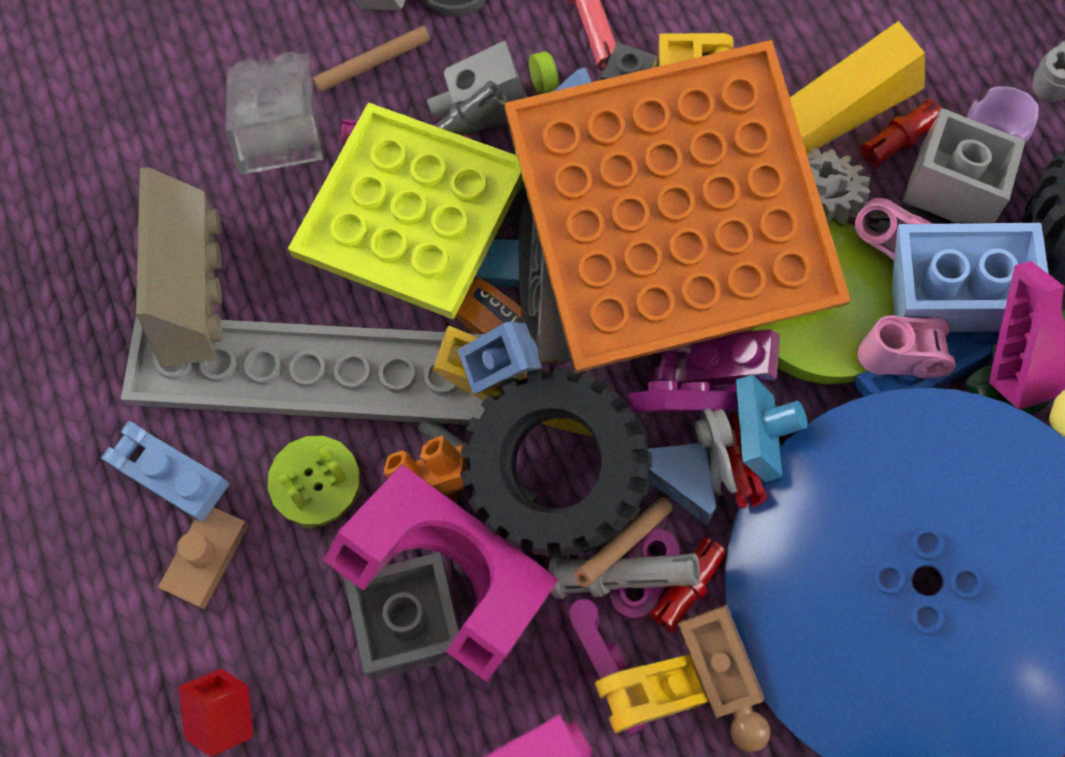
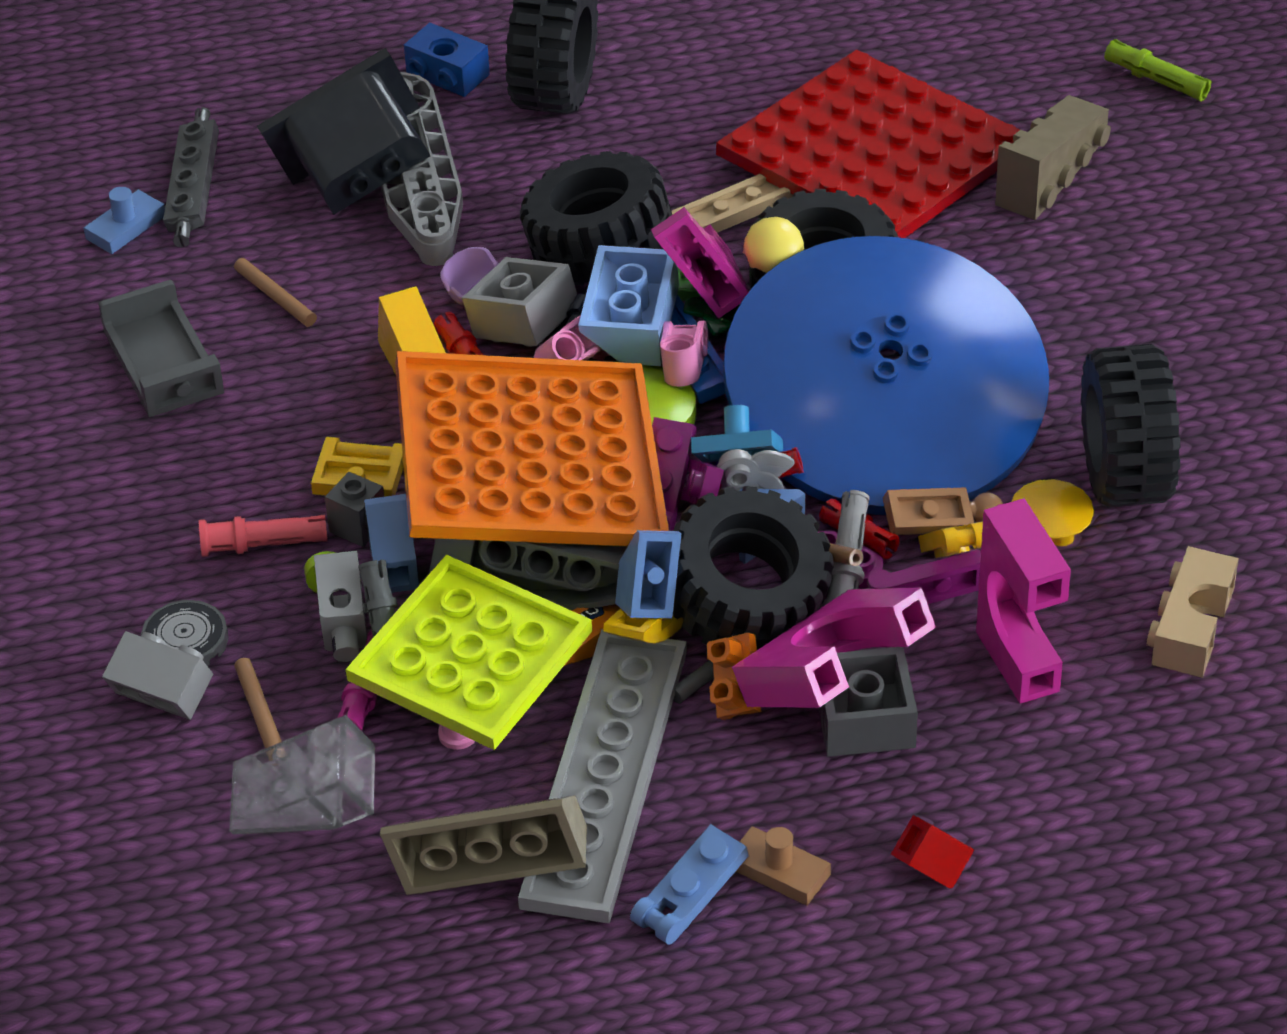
camera: 85 degrees left, 25 degrees down
lime plate [268,436,362,529] -> none

